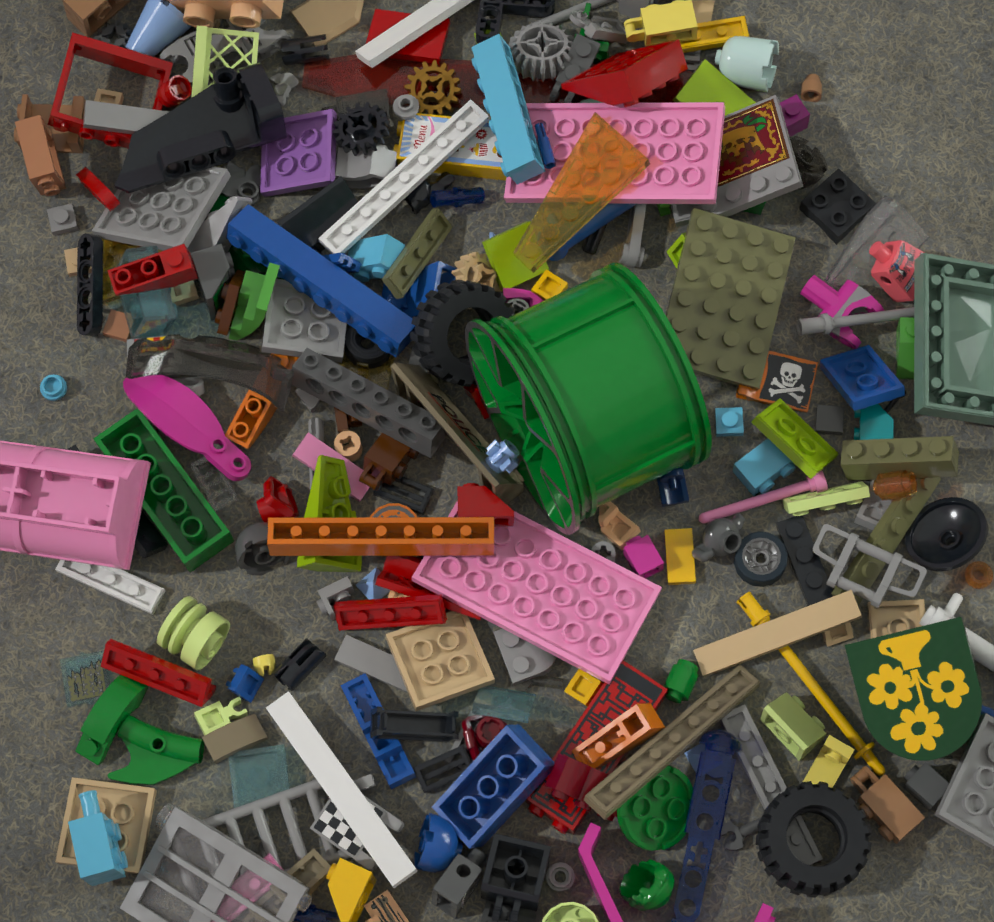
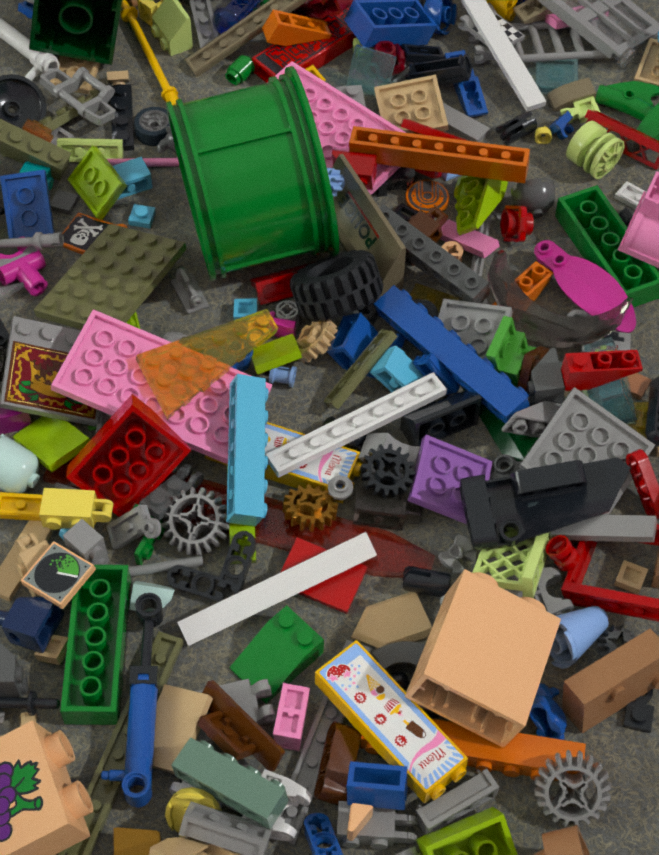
camera: 175 degrees left, 15 degrees down
clear blue pin [430,186,485,208] -> none
blue pin [535,123,556,169] -> none
tan tile [693,590,862,677] -> none

